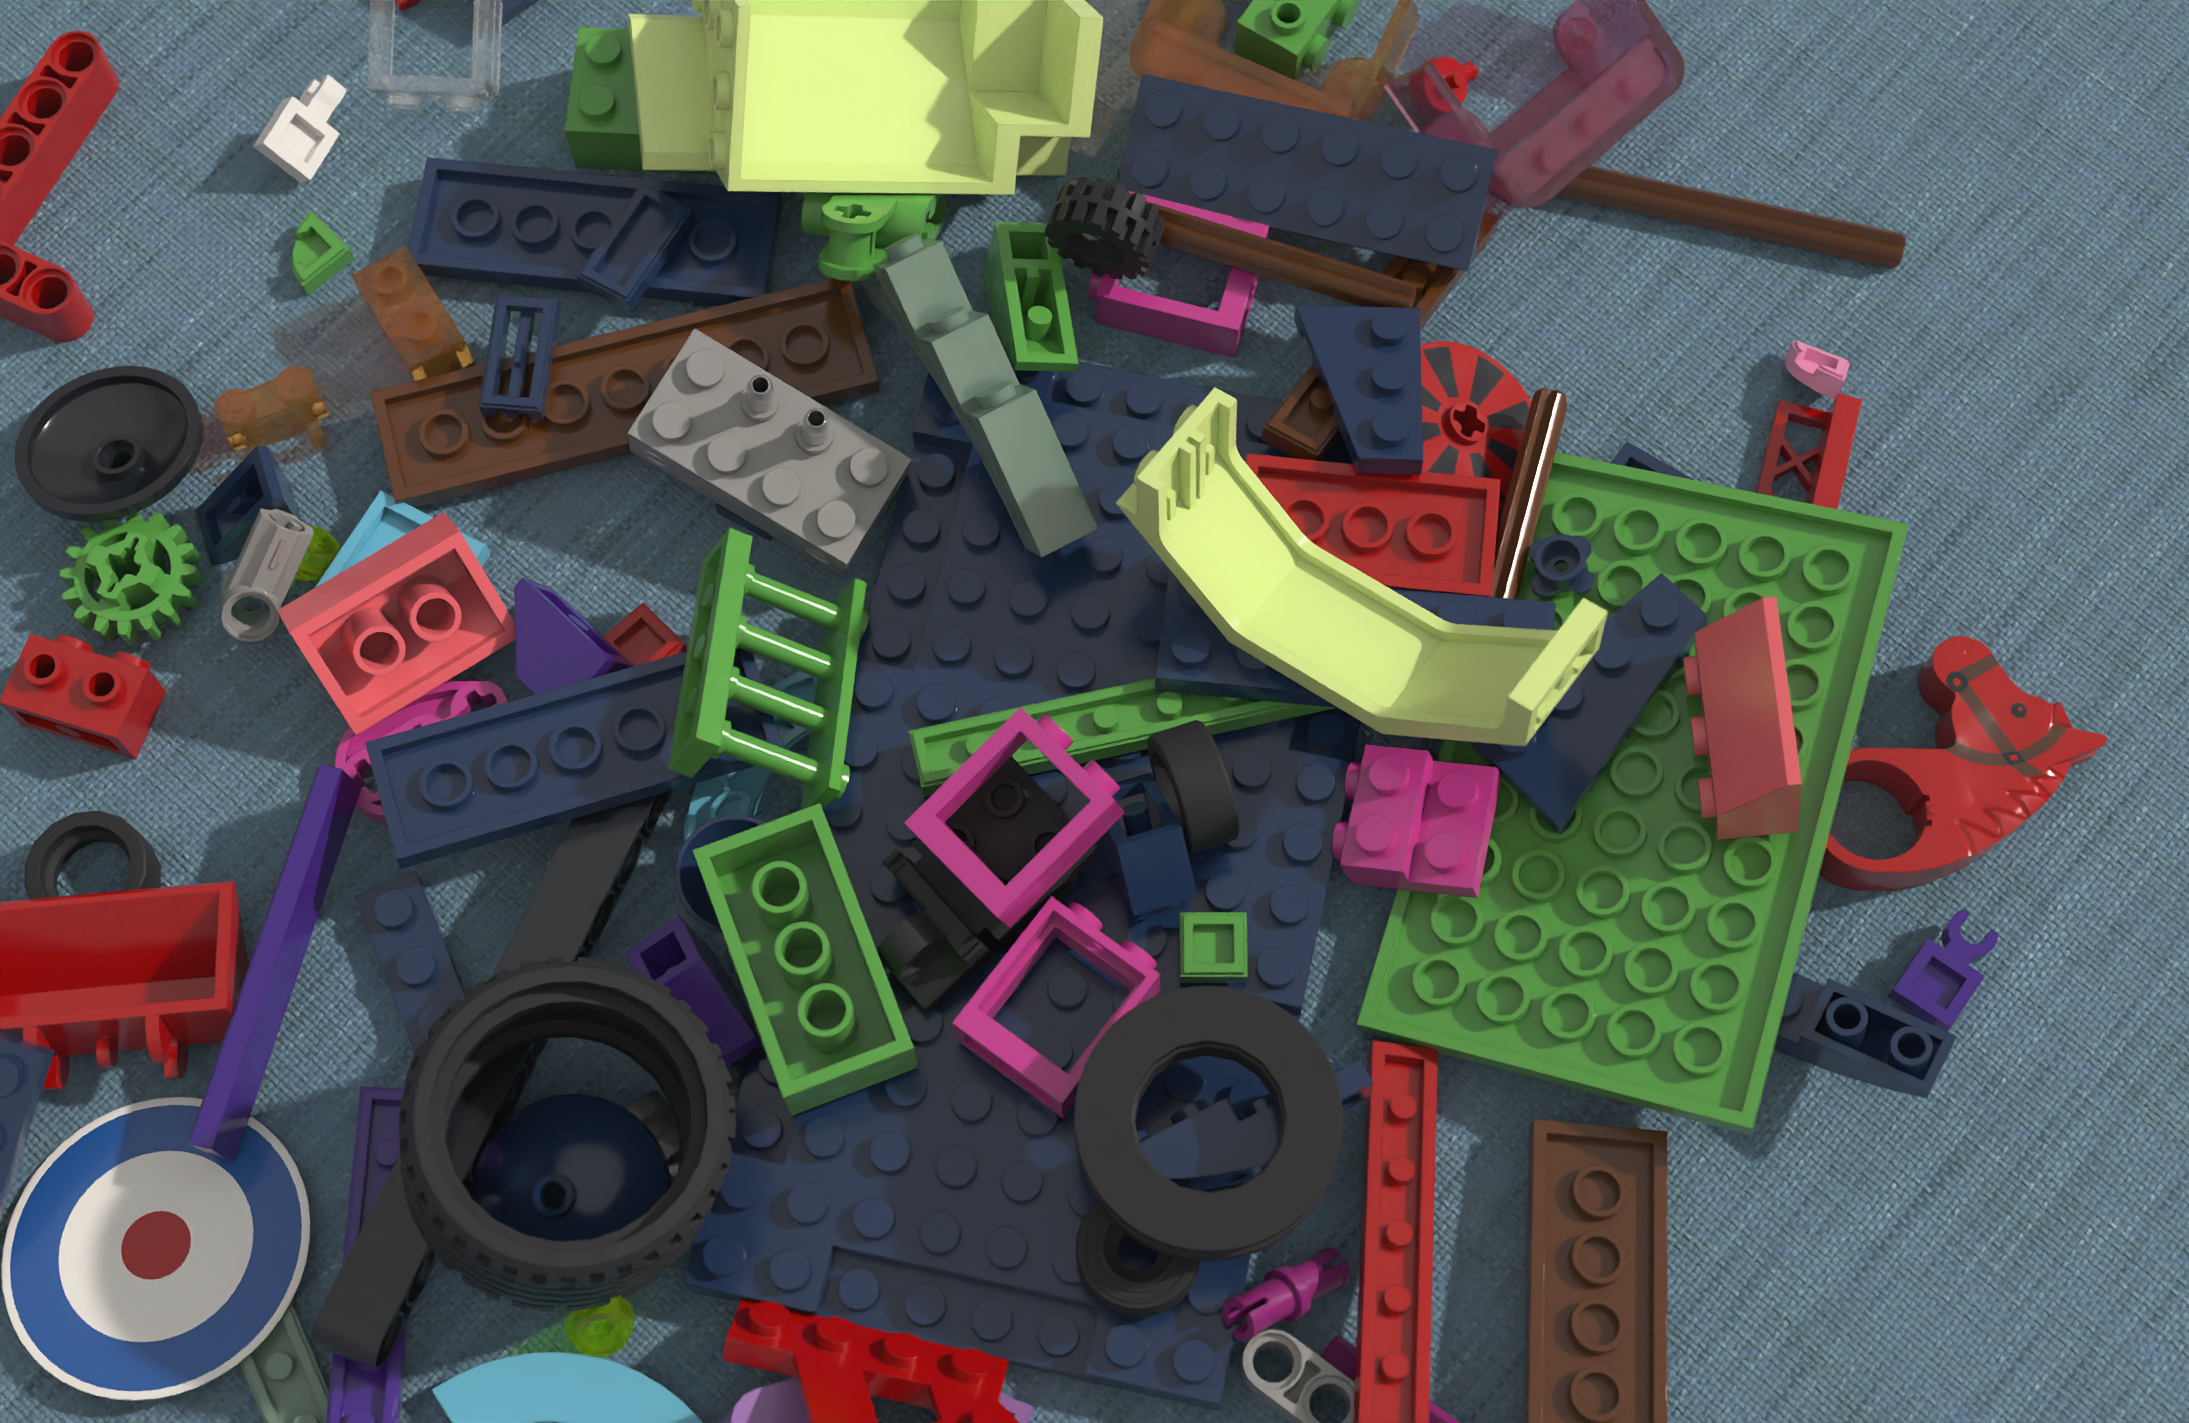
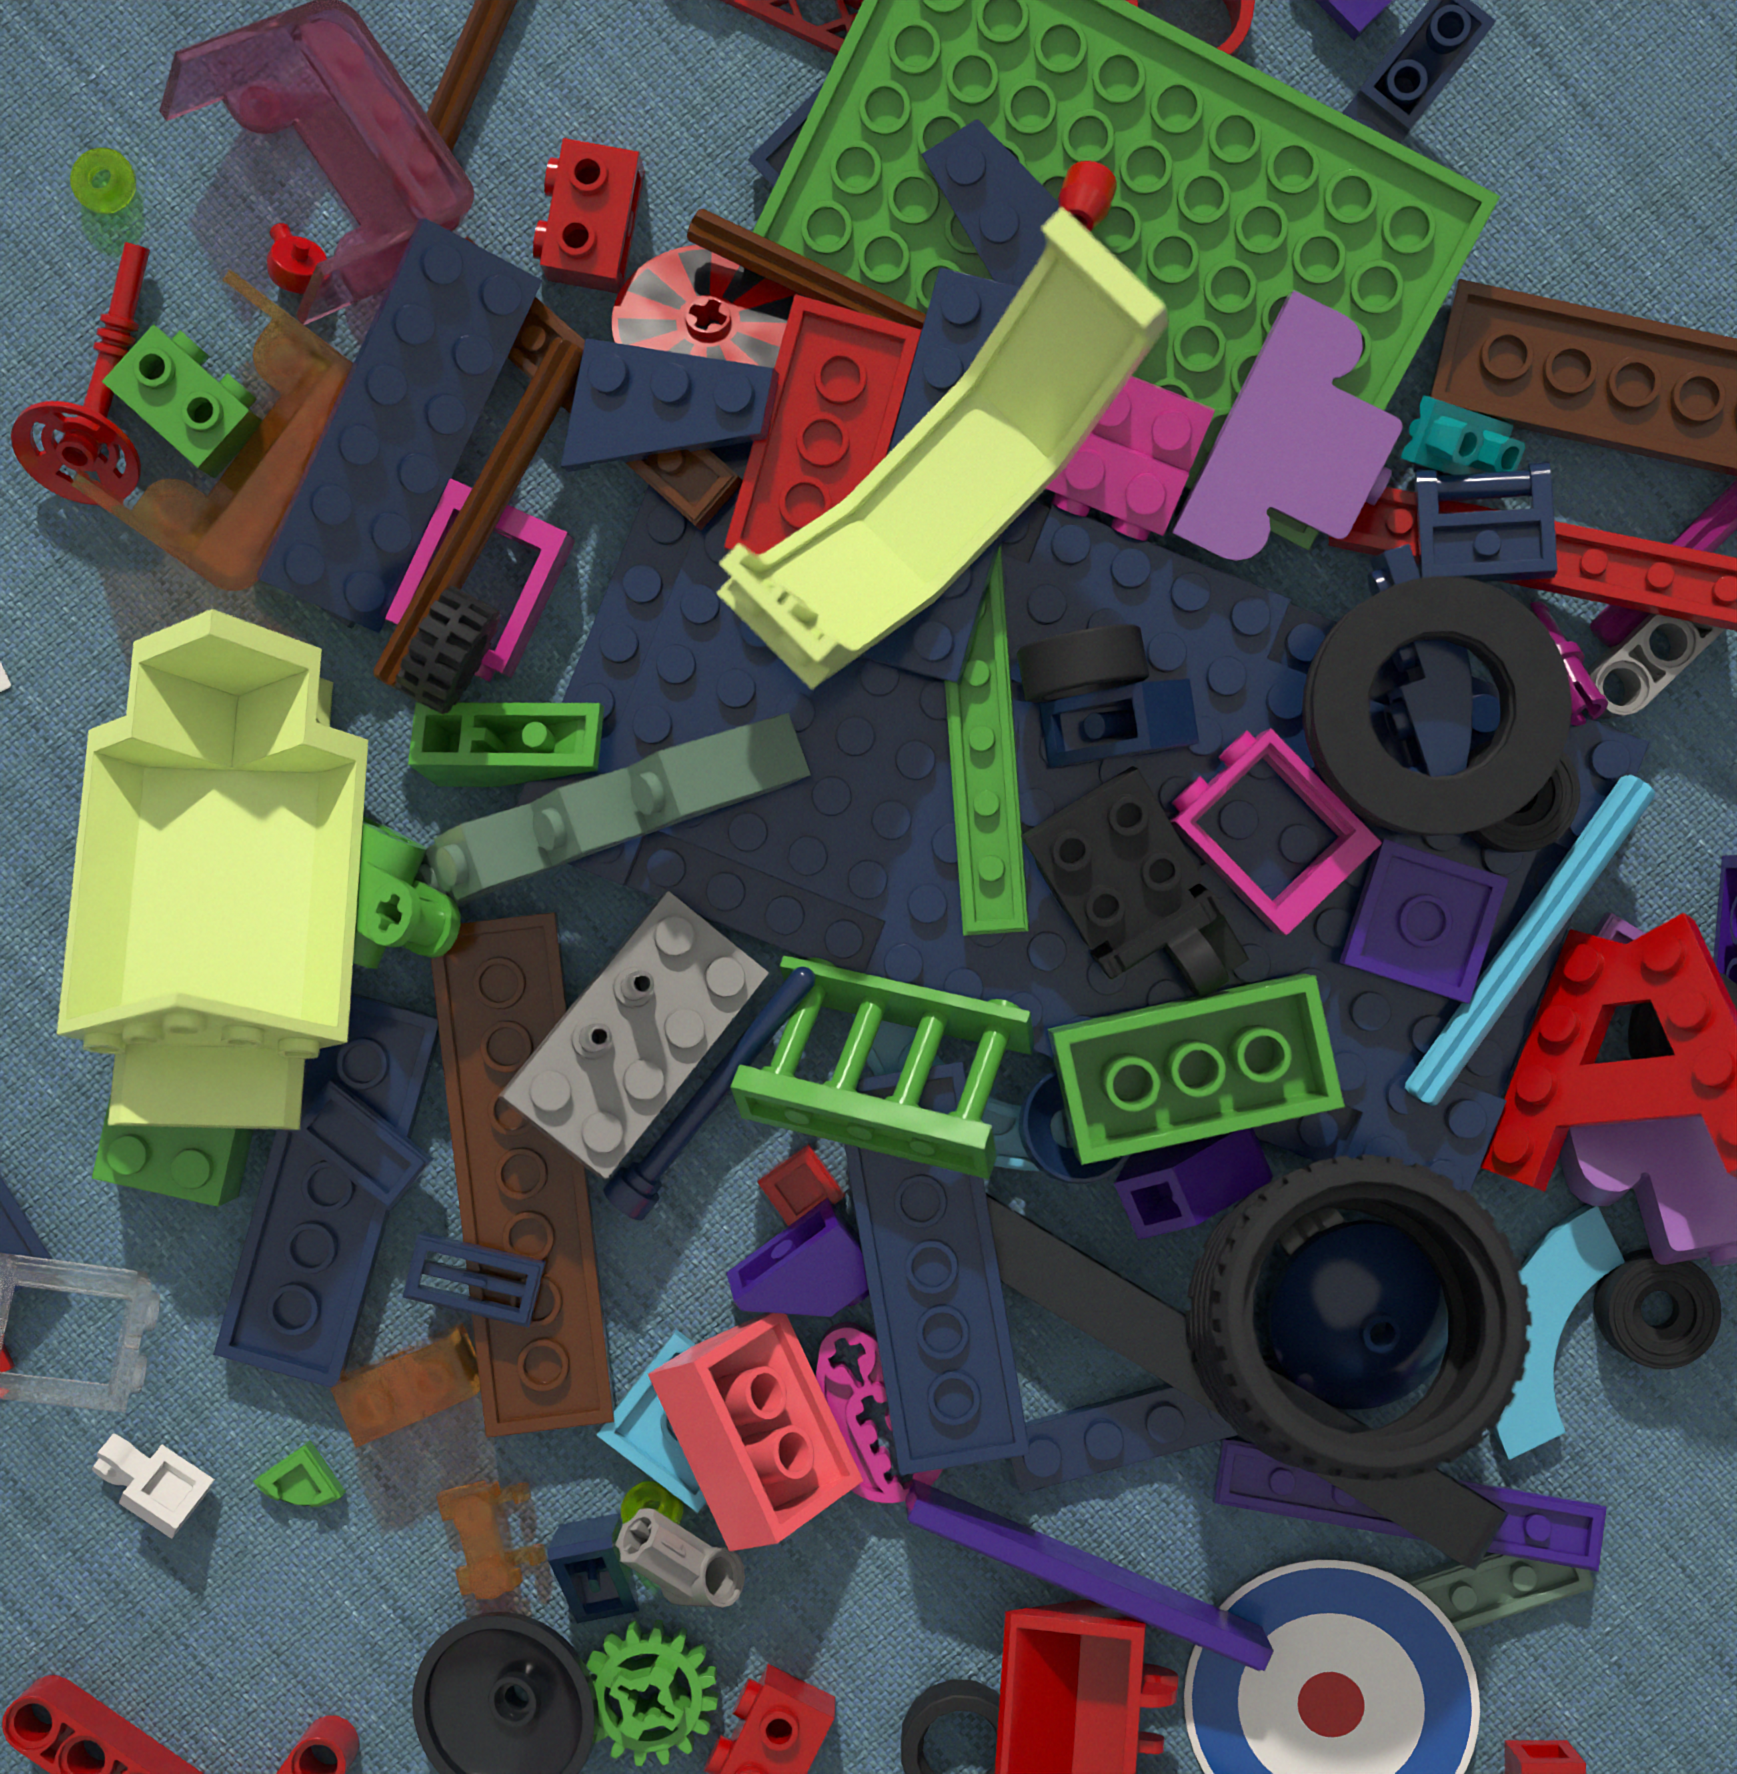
camera: 80 degrees left, 20 degrees up
dark pink window [904,707,1125,927] -> none
bright green tile [1179,912,1248,983] -> none
dark blue plate [1528,534,1595,598] -> none
coral slope [1683,596,1802,840] -> none
none -> red brick [533,138,645,294]
none -> dark blue piece [603,966,816,1221]
none -> red hose [1058,161,1117,233]
none -> medium lavender brick [1170,290,1403,561]
none -> dark purple plate [1339,839,1509,1004]
none -> teal hips [1400,395,1525,475]
none -> medium azure axle [1405,775,1655,1107]
none -> dark blue plate [1415,462,1558,582]

